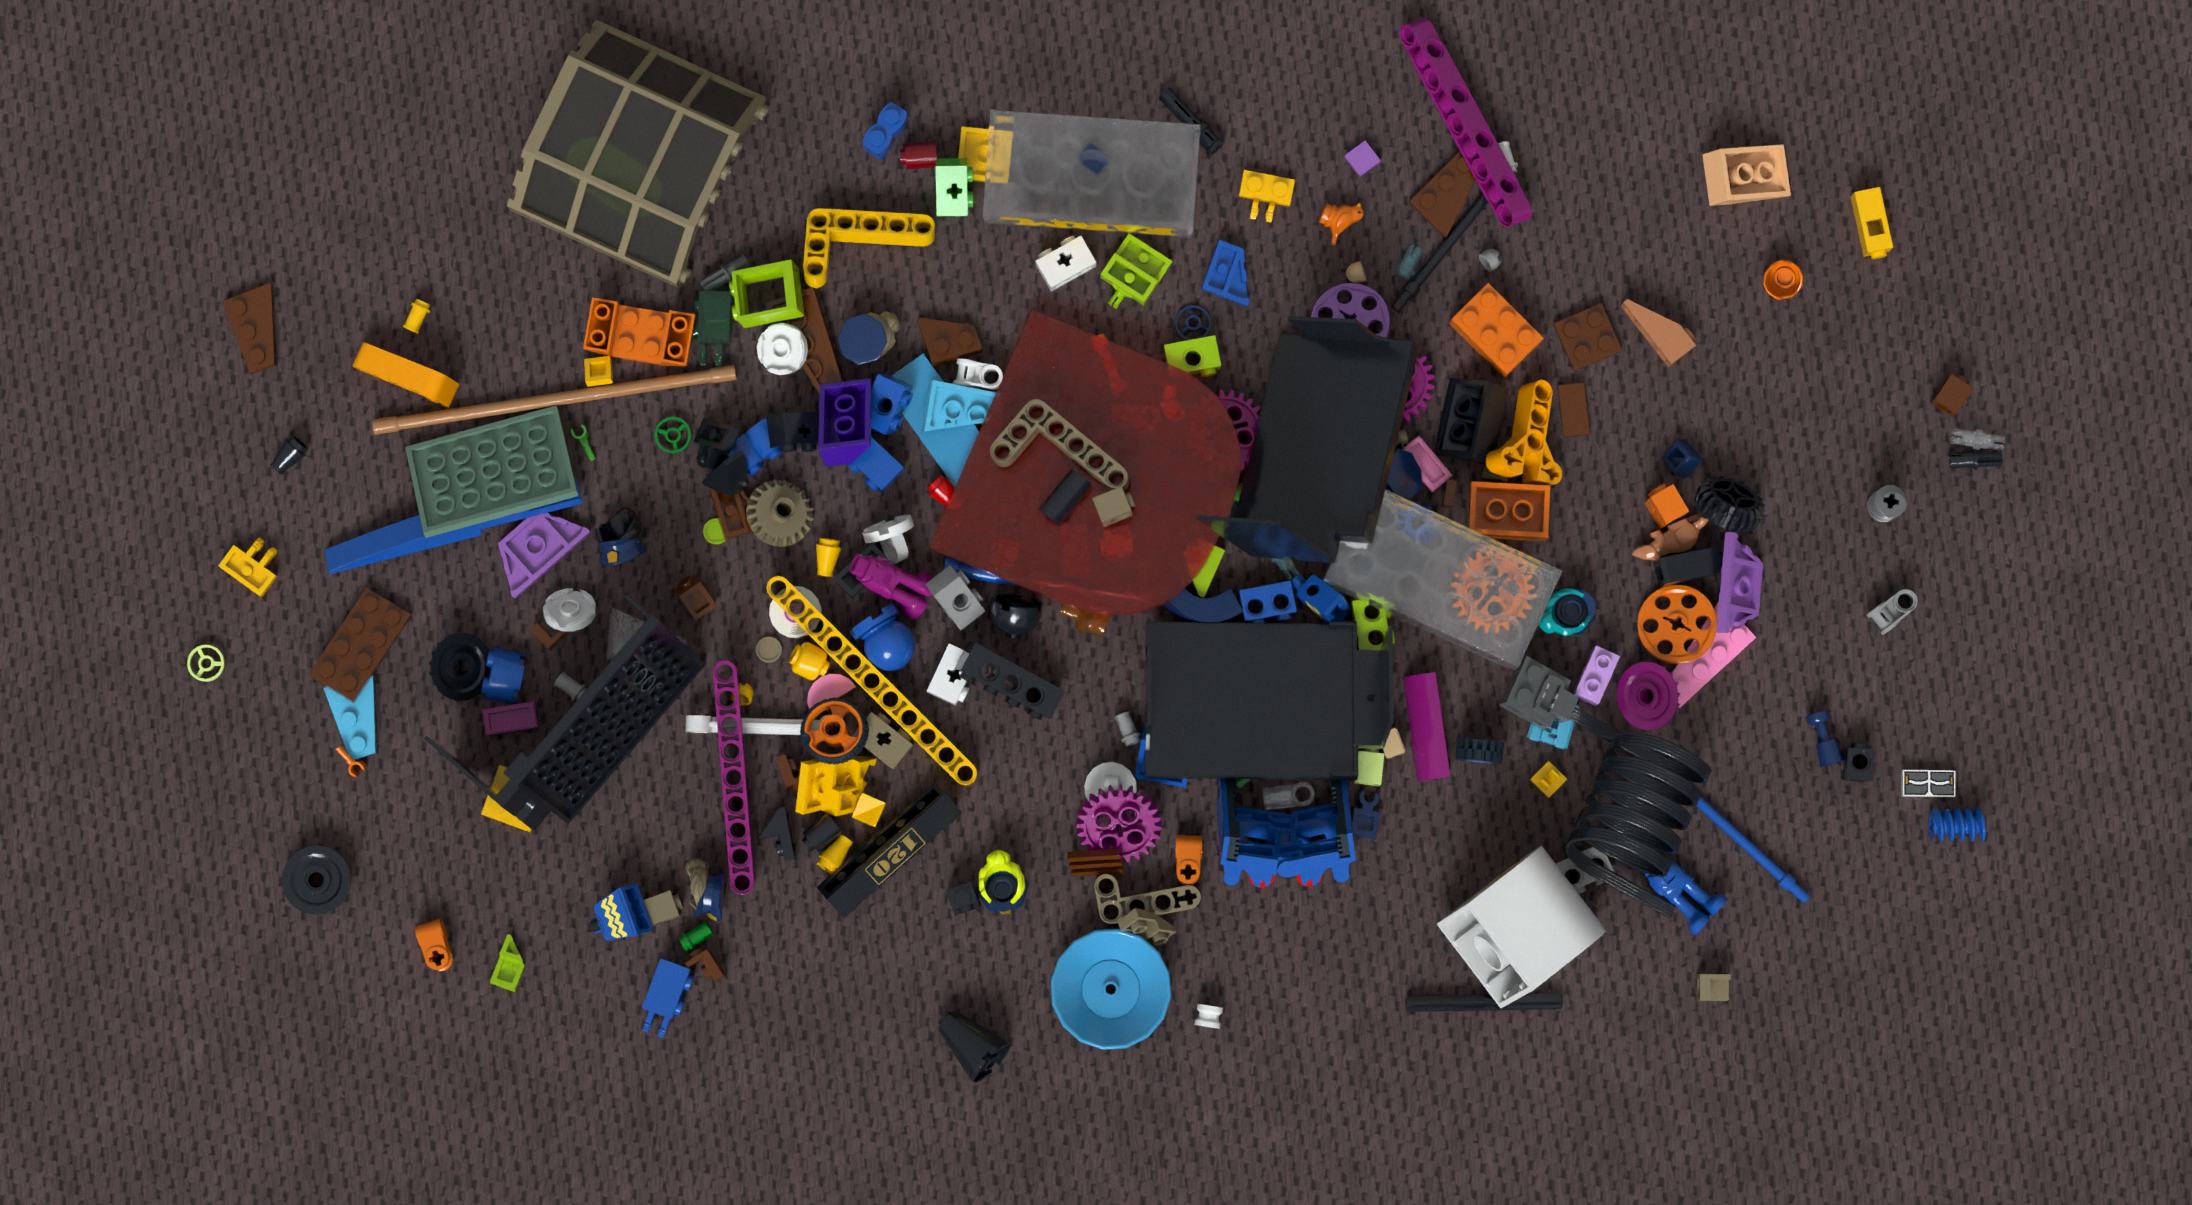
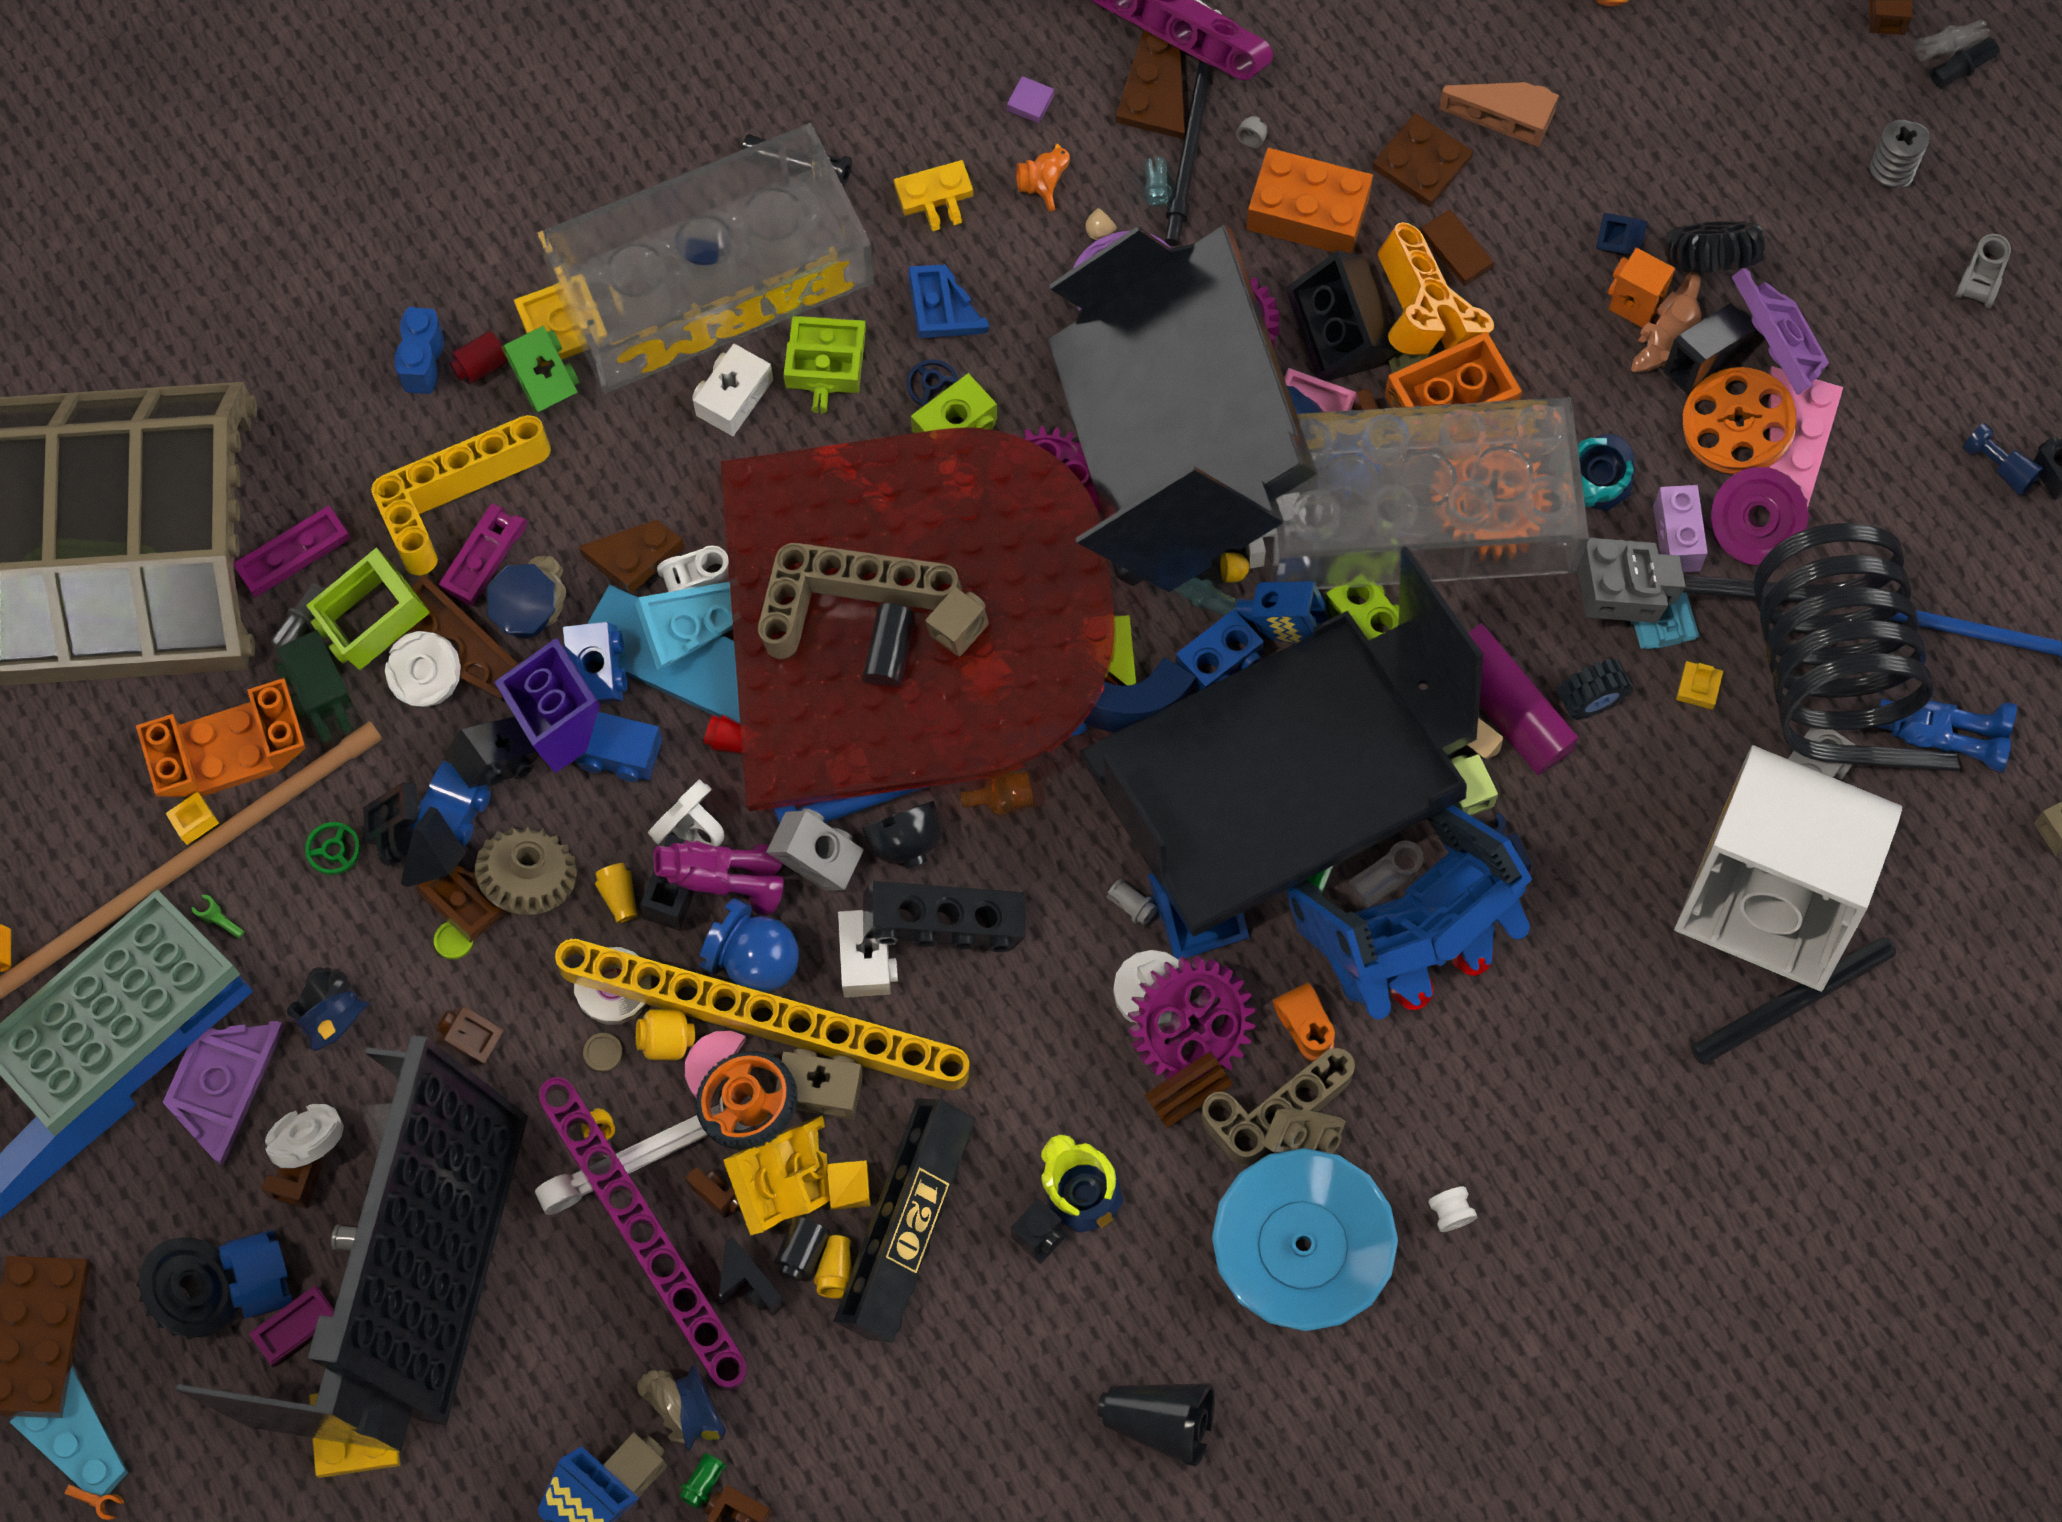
camera: 25 degrees left, 15 degrees down
none -> magenta plate [234,505,351,598]
none -> magenta plate [438,503,527,607]

